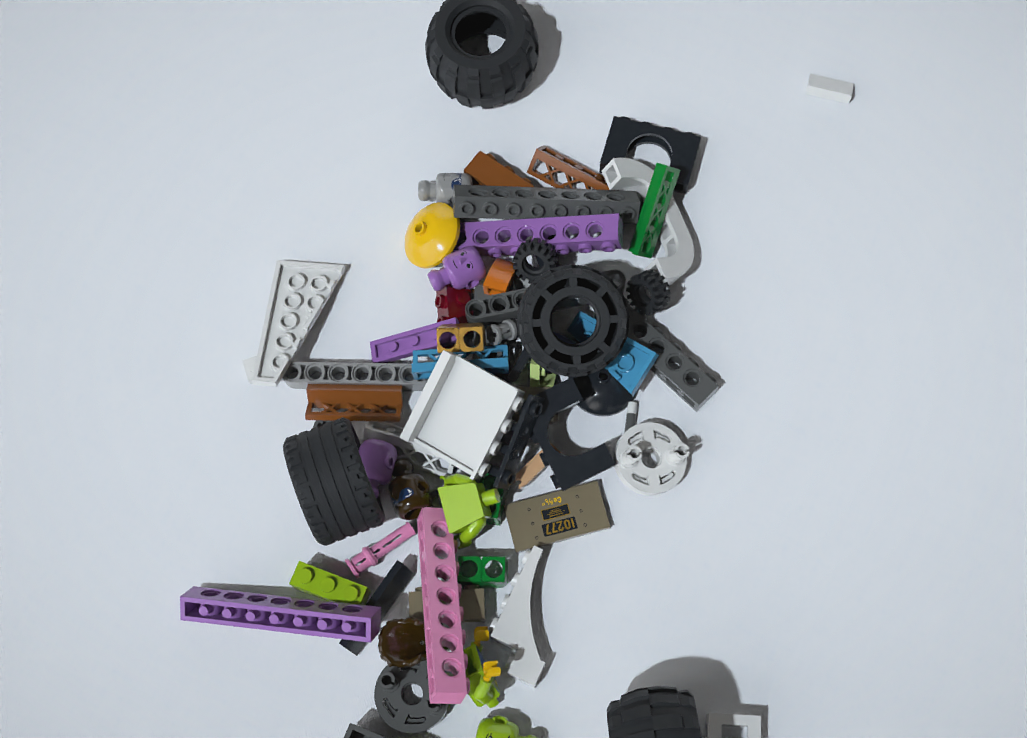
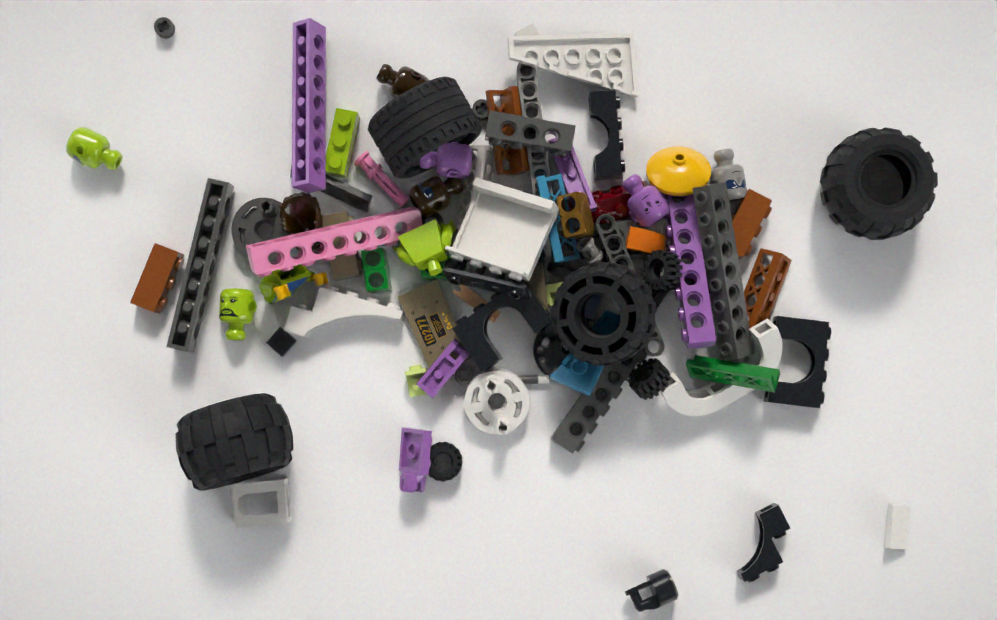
camera: 75 degrees right, 15 degrees up
none -> black plate [266,327,297,357]
none -> dark brown piece [376,64,429,98]
none -> medium lavender plate [399,427,432,493]
none -> yellowish green bracket [405,364,427,397]
none -> medium lavender plate [416,338,470,398]
none -> black tyre [428,442,462,482]
none -> dark grey bush [455,366,474,385]
none -> dark grey brick [485,110,576,157]
none -> black arch [588,90,625,180]
none -> black piece [625,569,679,612]
none -> black arch [737,503,791,582]

